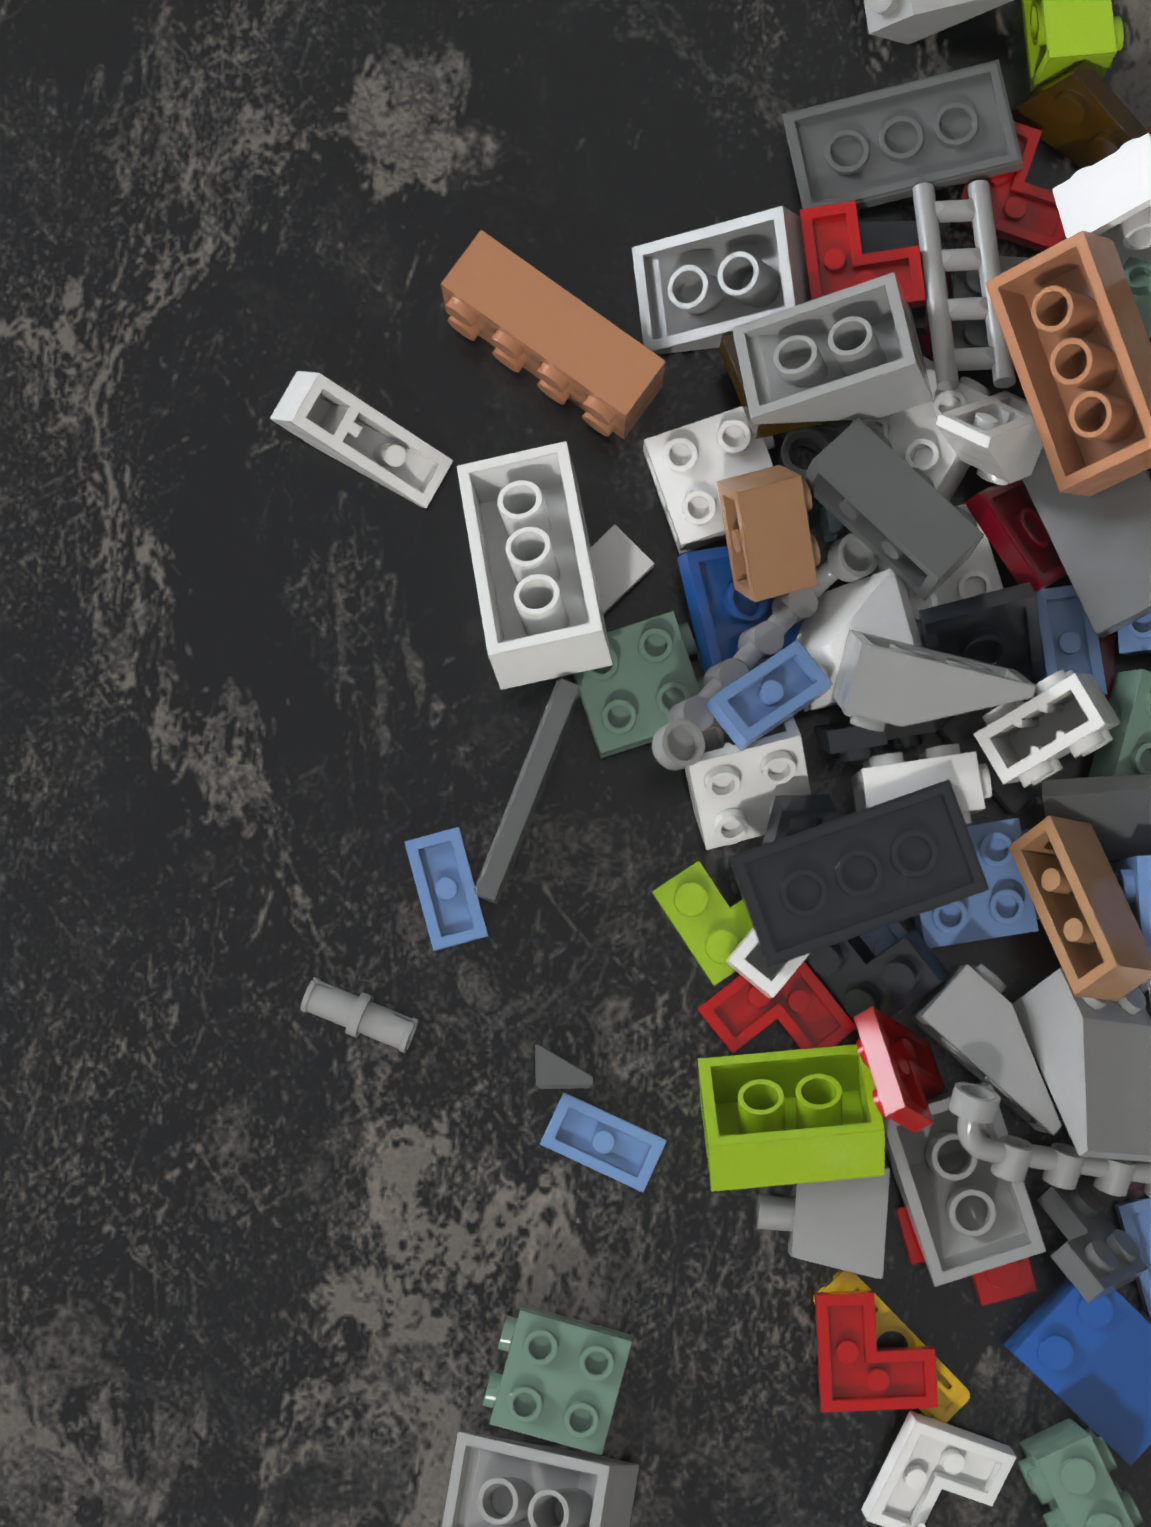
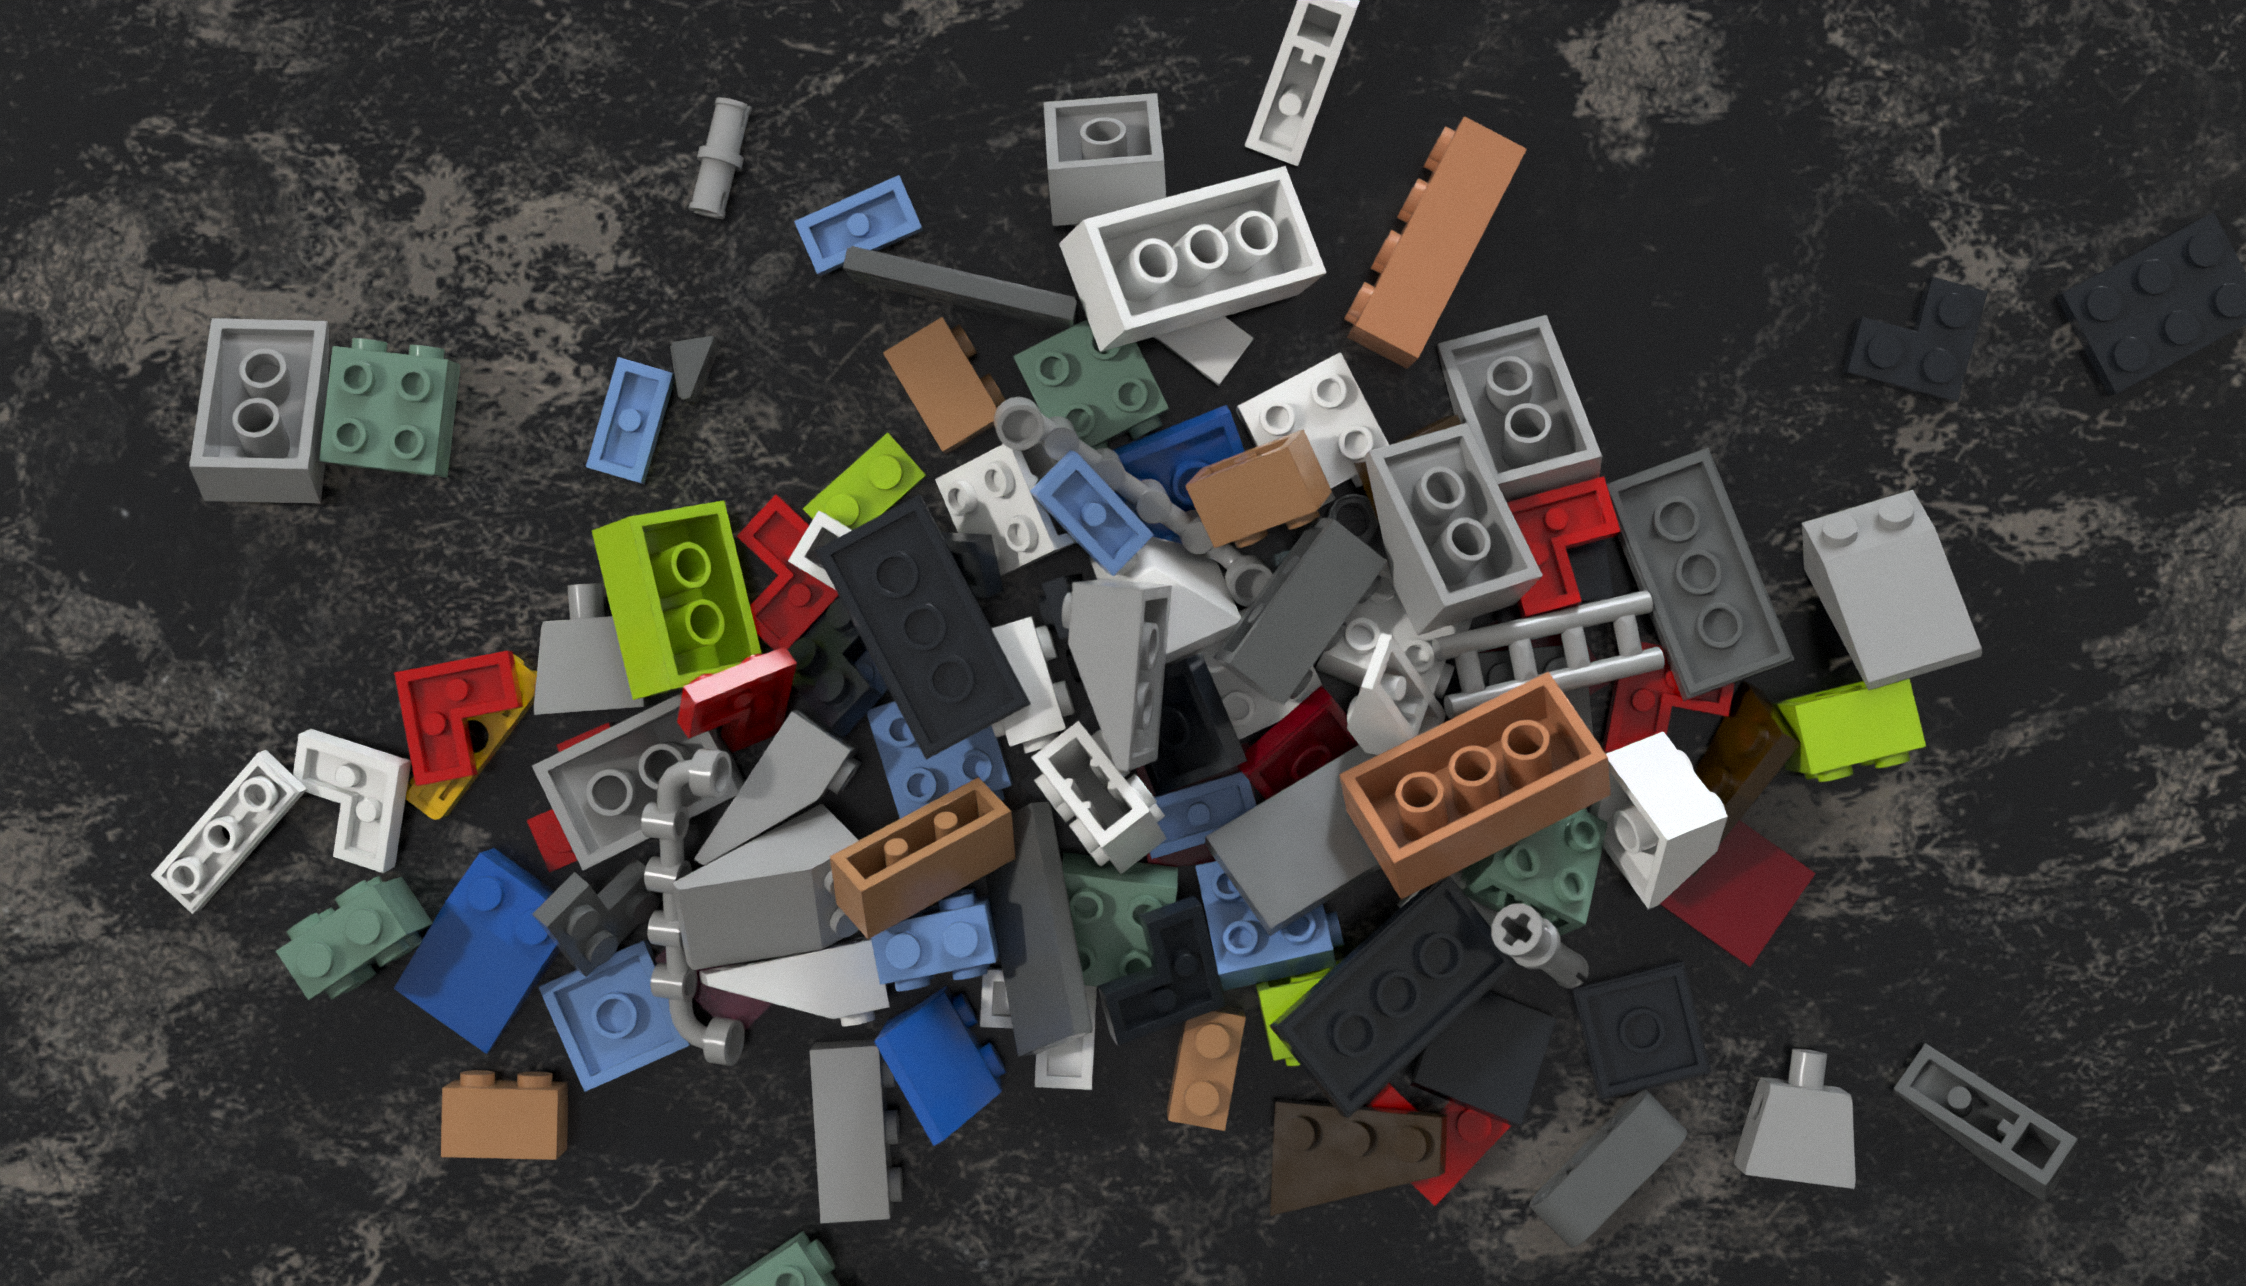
camera: 75 degrees right, 5 degrees up
none -> medium nougat brick [883,317,1005,455]
none -> light grey slope [1044,93,1166,226]

